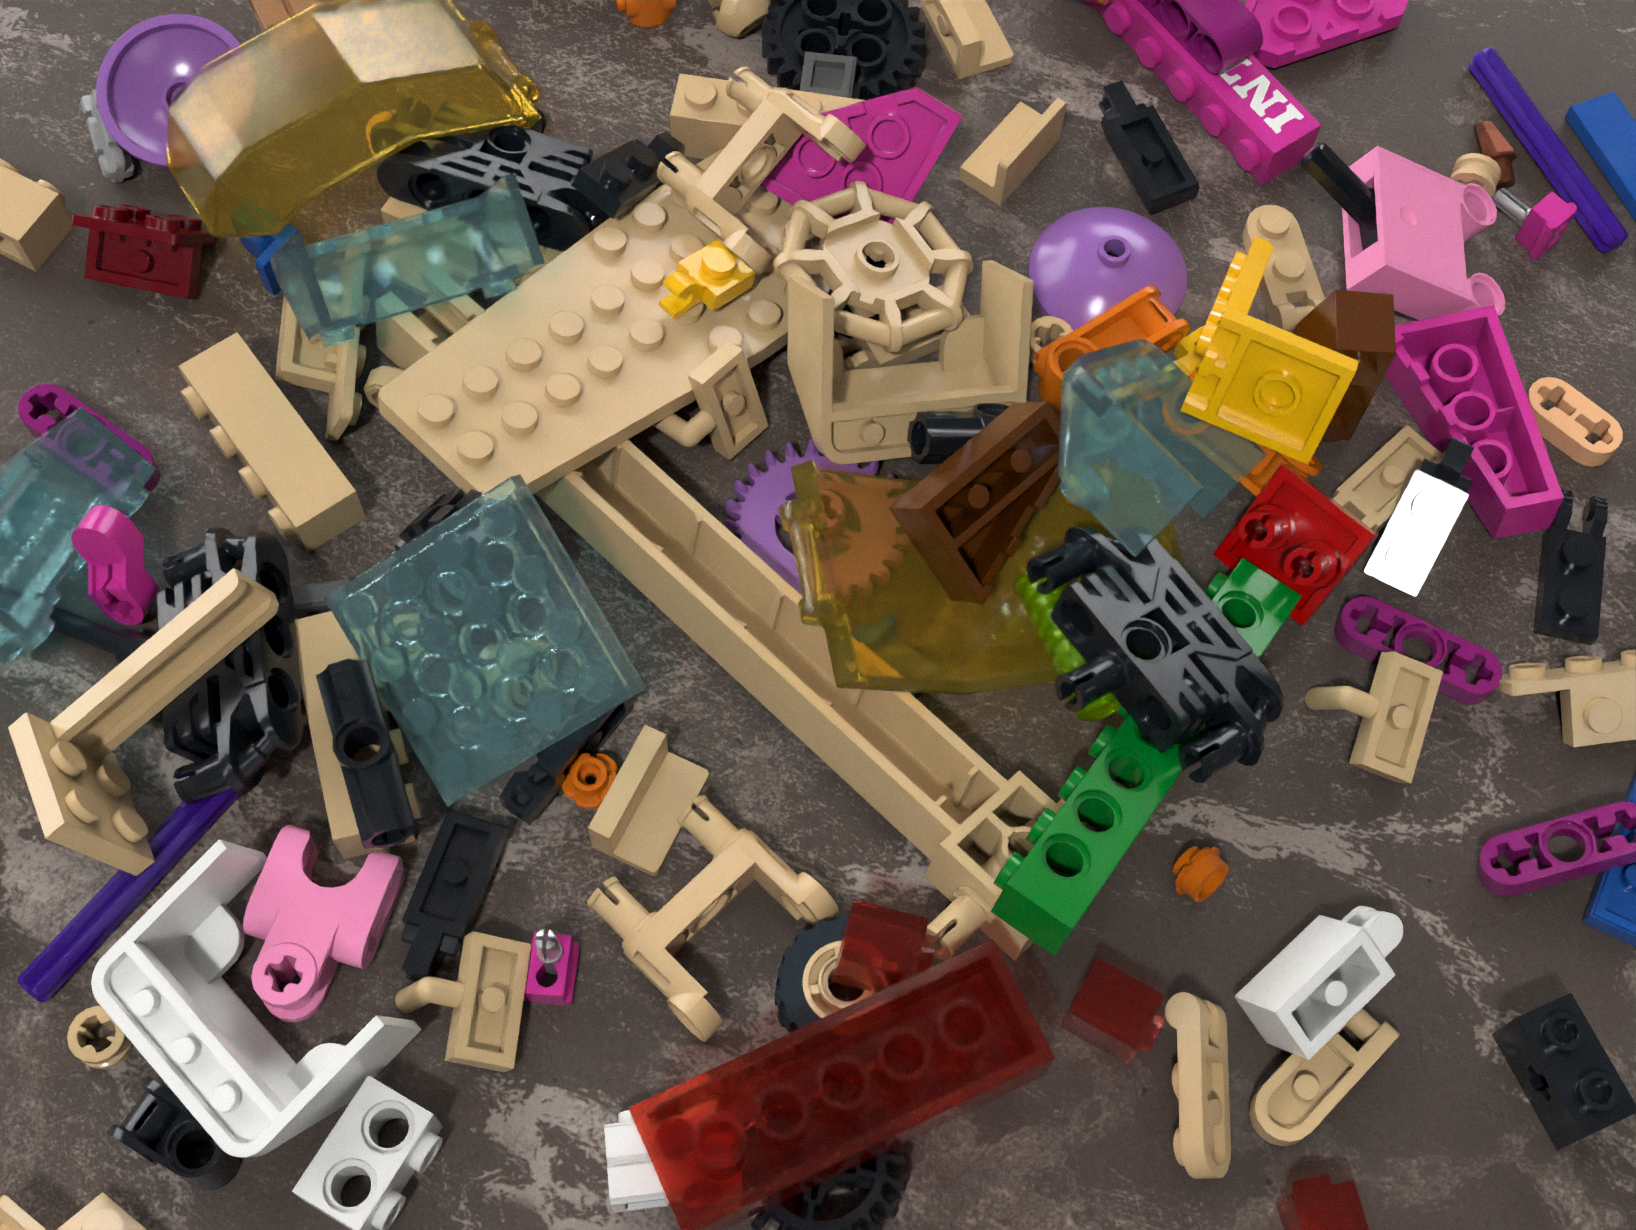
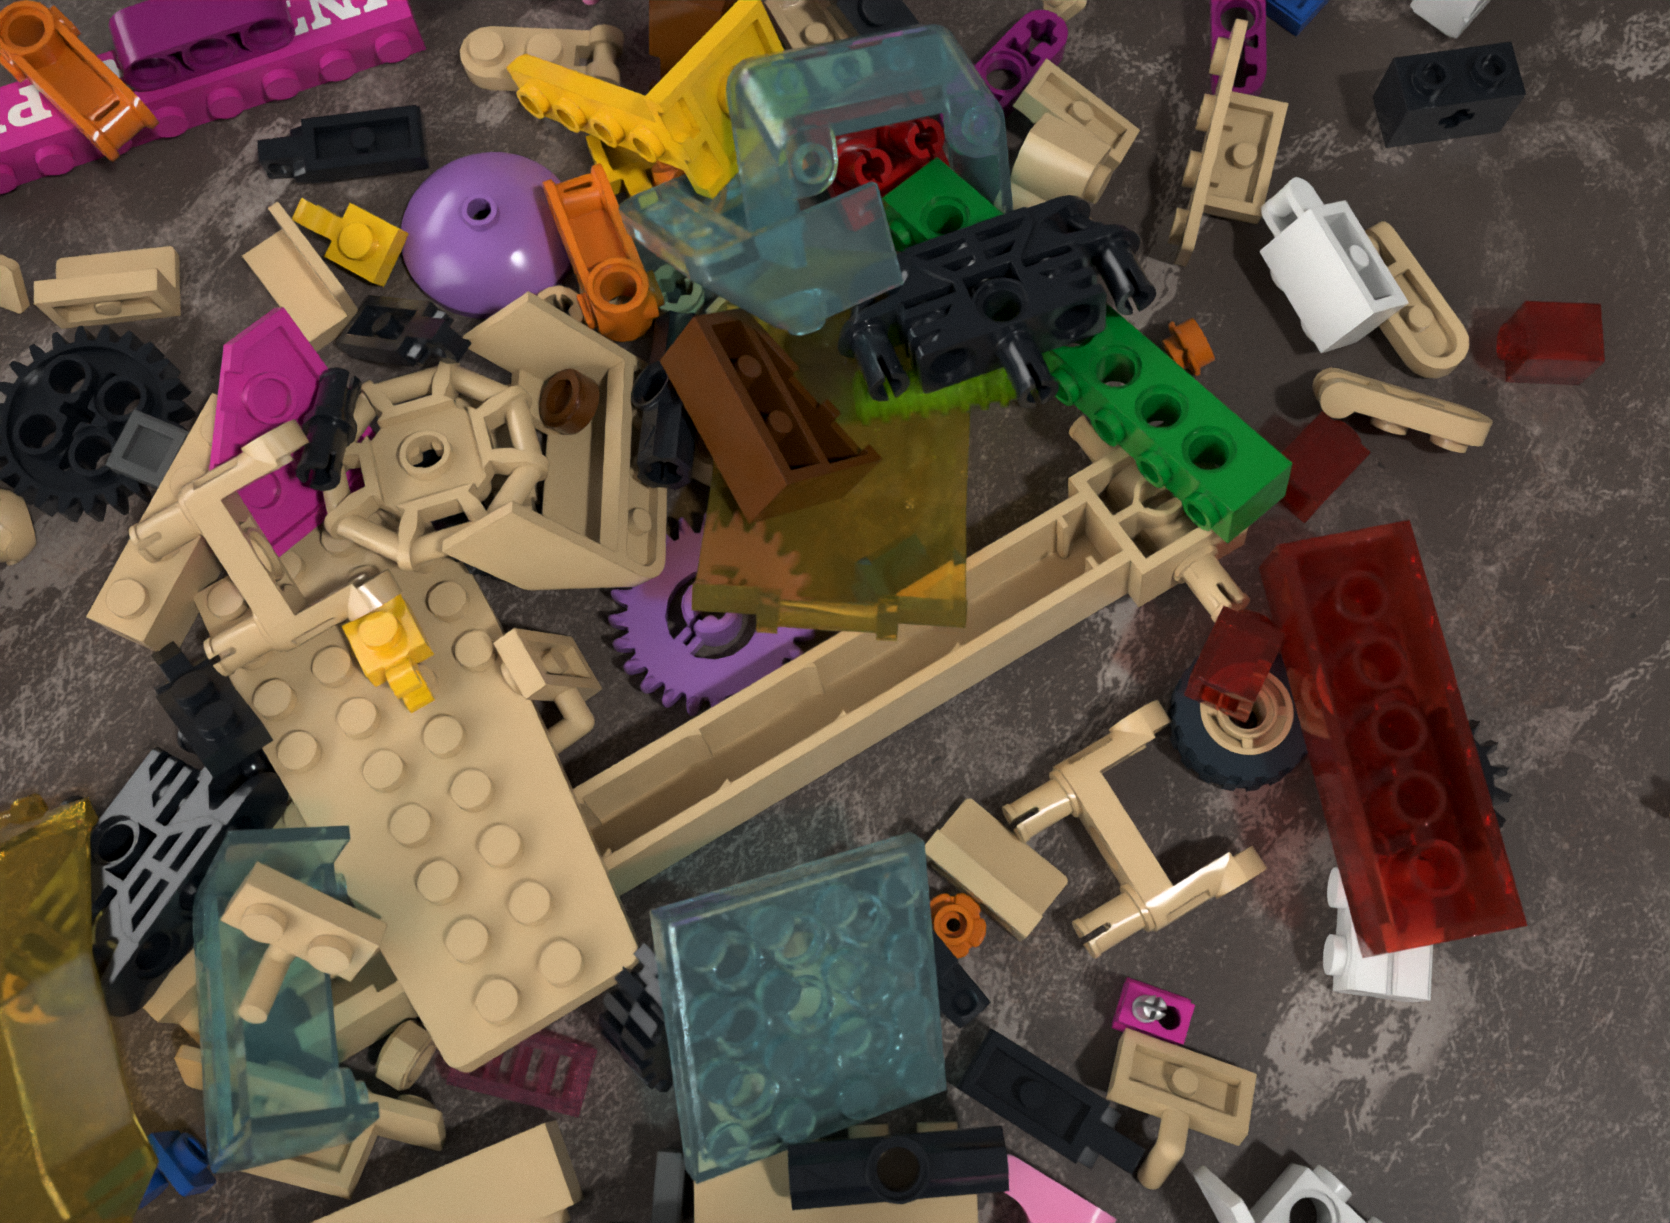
camera: 70 degrees left, 10 degrees up
none -> tan plate [220,861,388,1024]
none -> yellow plate [292,198,409,287]
none -> black pin [296,367,362,491]
none -> black hinge [335,295,472,367]
none -> clear pink slope [445,1034,597,1118]
none -> reddish brown tile [540,369,599,435]
none -> clear light blue windscreen [726,24,1014,268]
none -> tan brick [997,112,1113,220]
none -> tan bracket [1168,18,1289,267]

